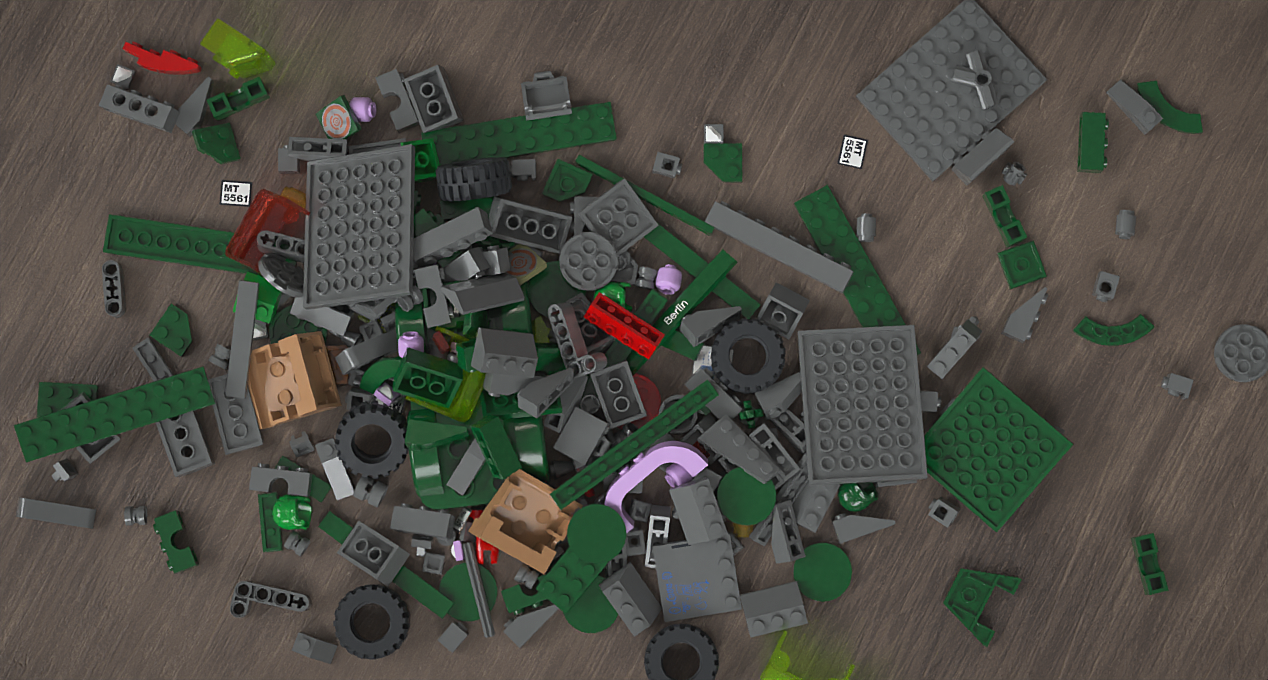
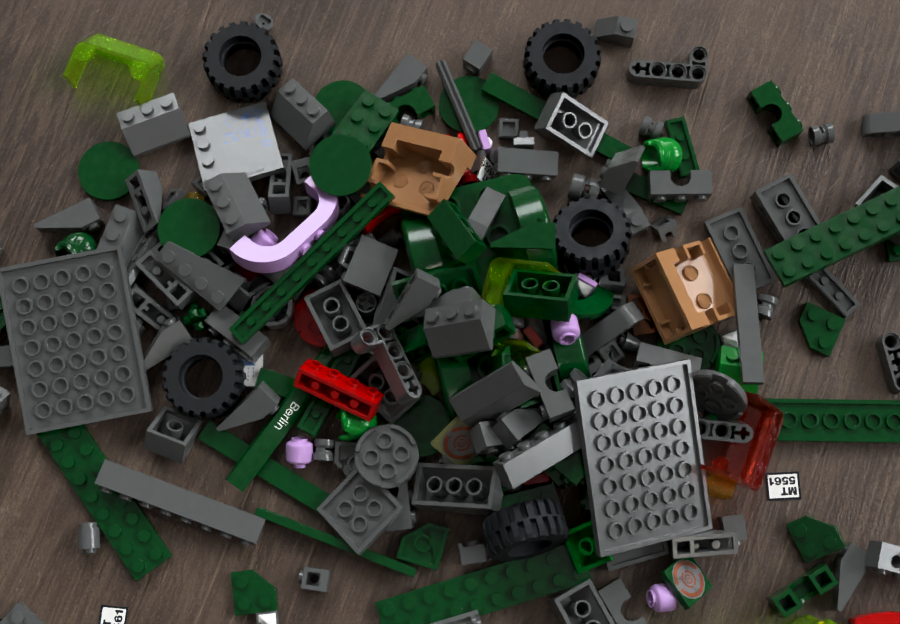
camera: 170 degrees right, 5 degrees down
none -> dark grey slope [599,145,645,196]

